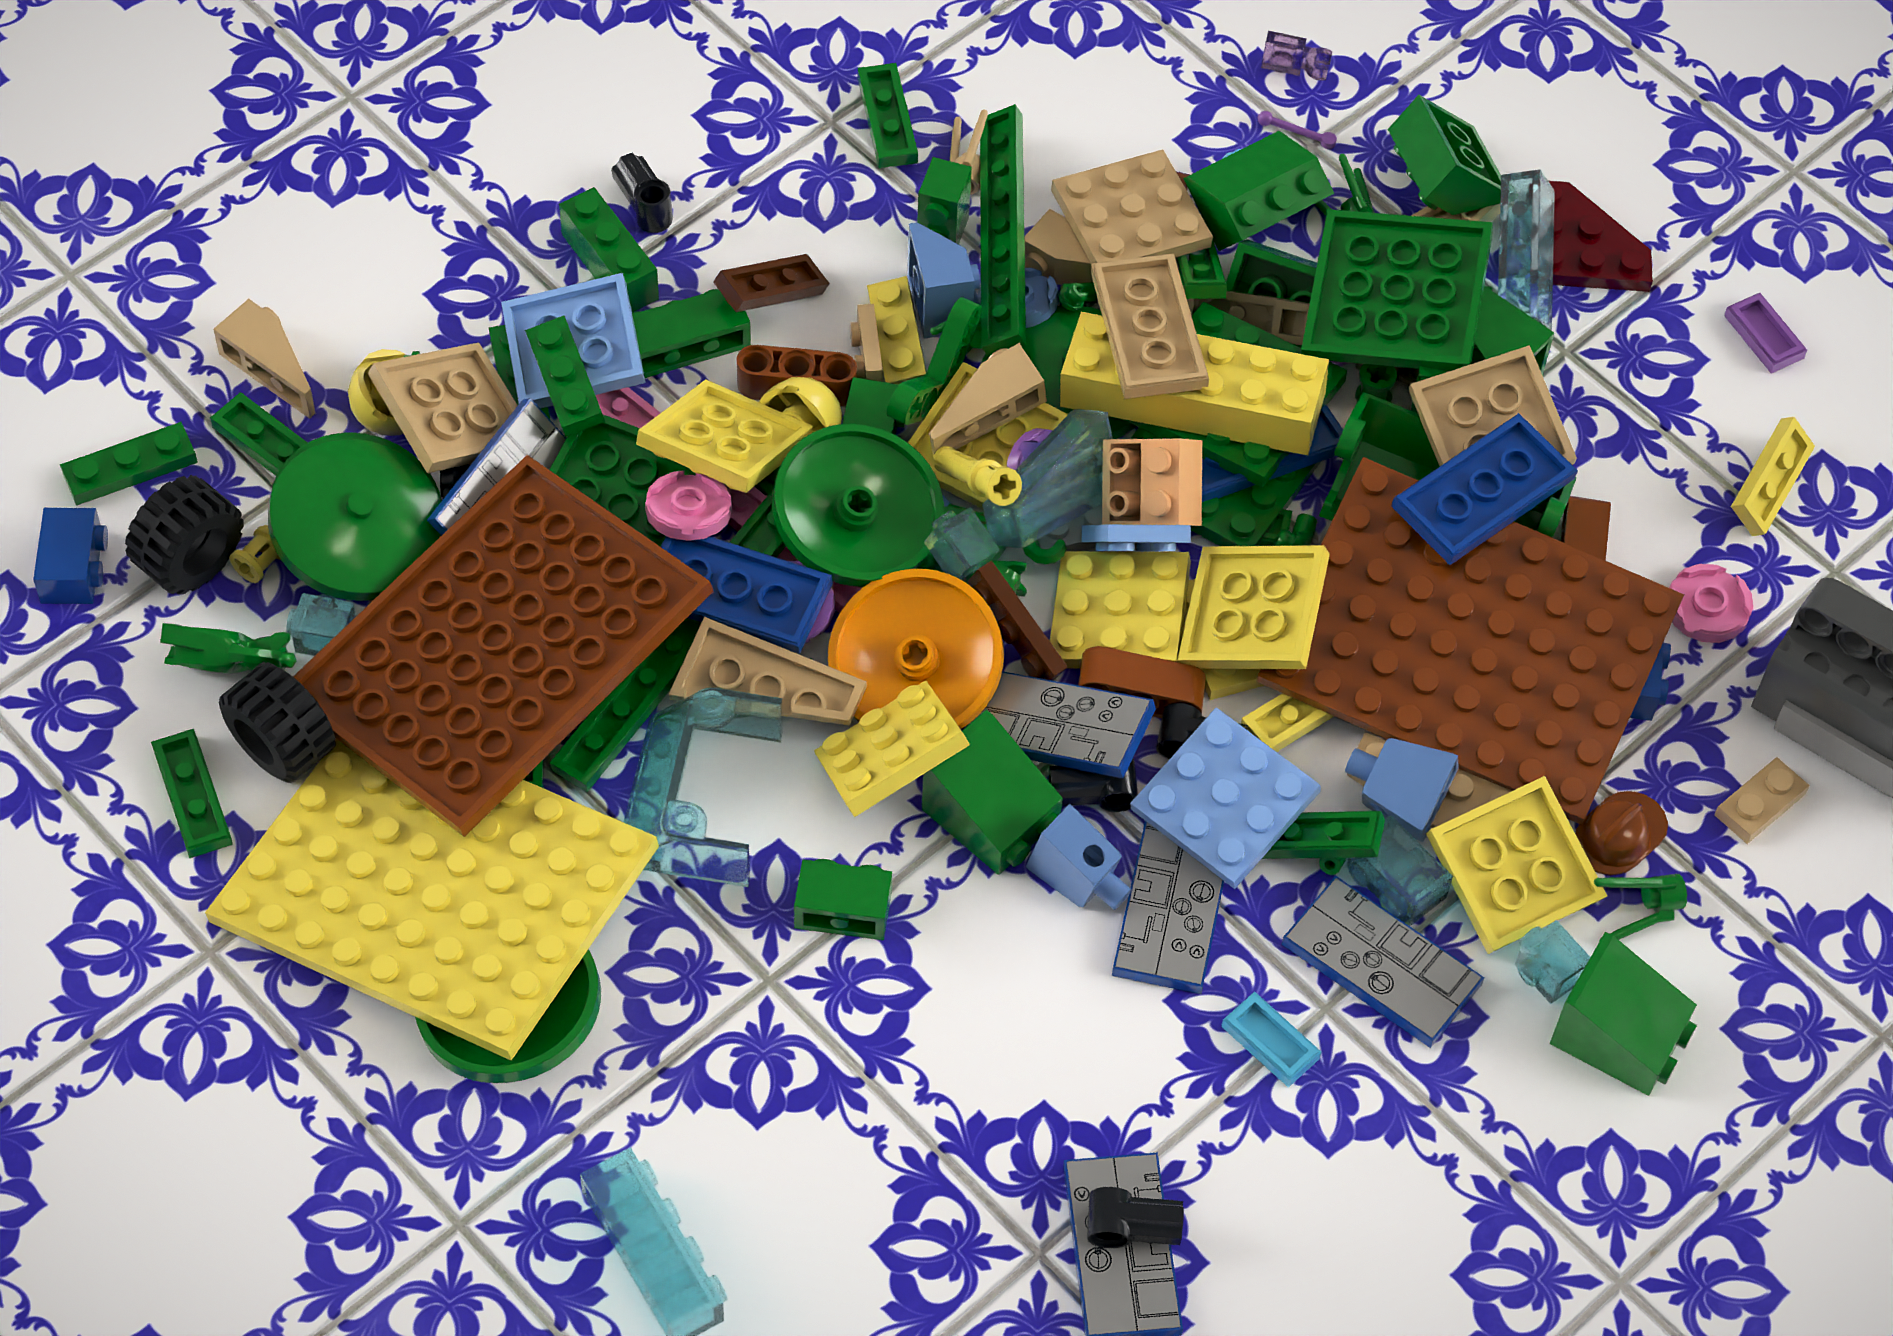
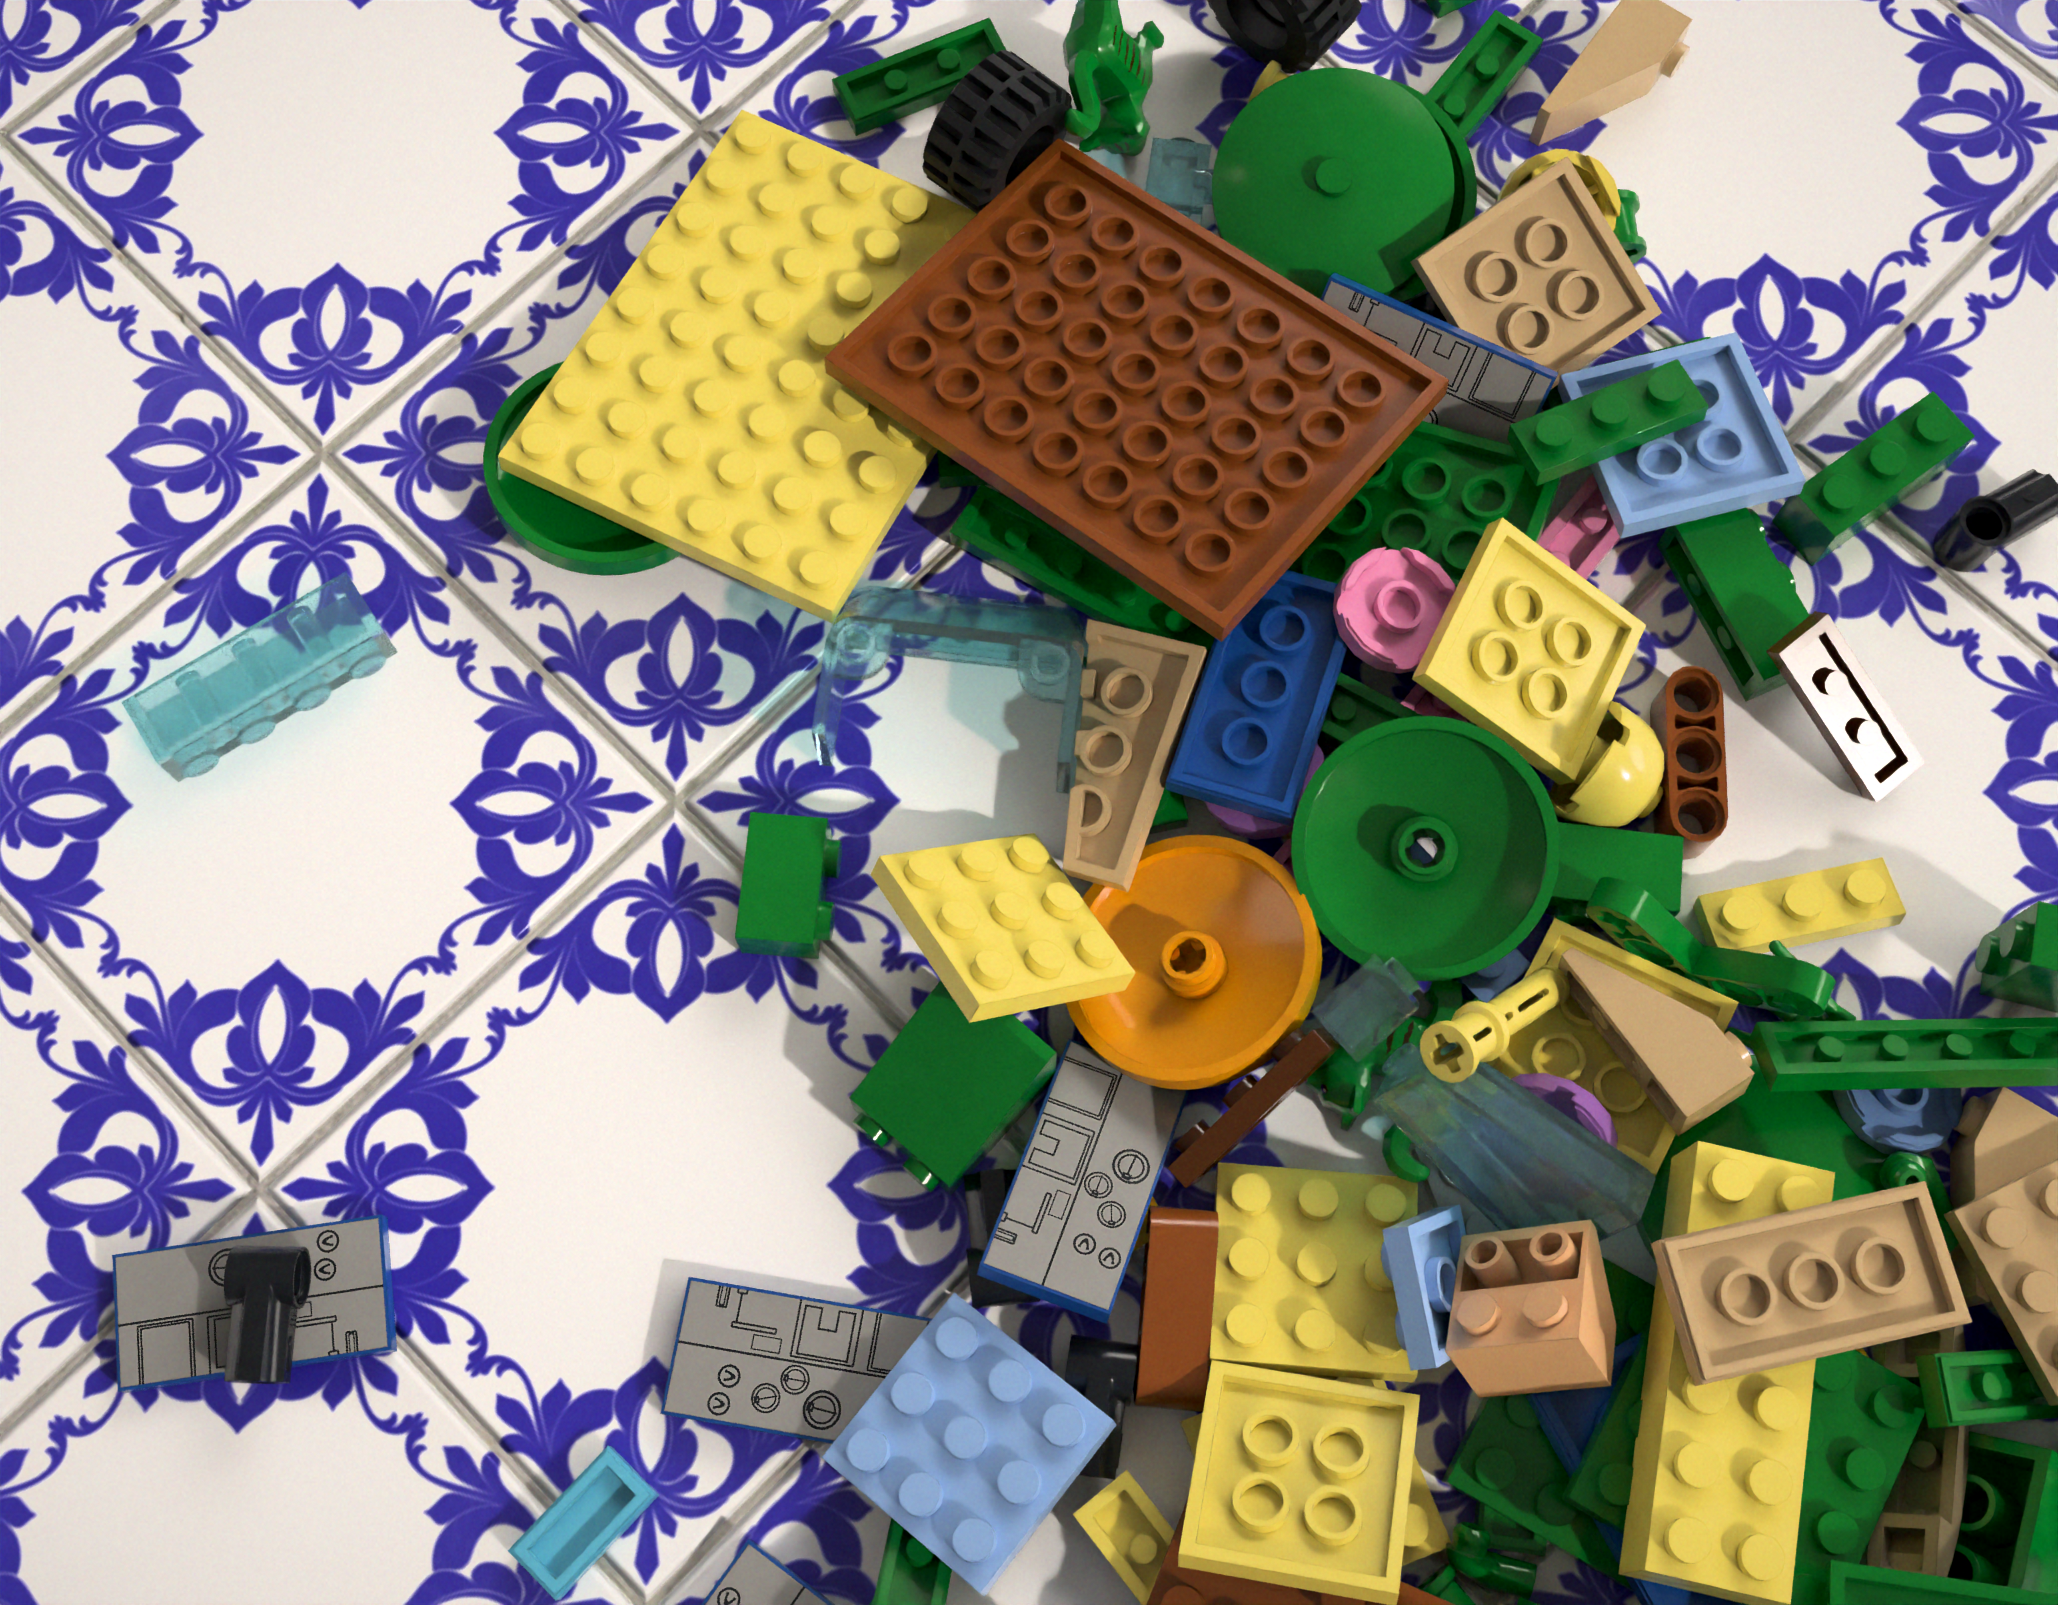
camera: 90 degrees right, 15 degrees up
tan plate [850,304,883,382] -> none
medium blue slope [907,222,980,339] -> none
medium blue torso [1026,804,1132,910] -> none

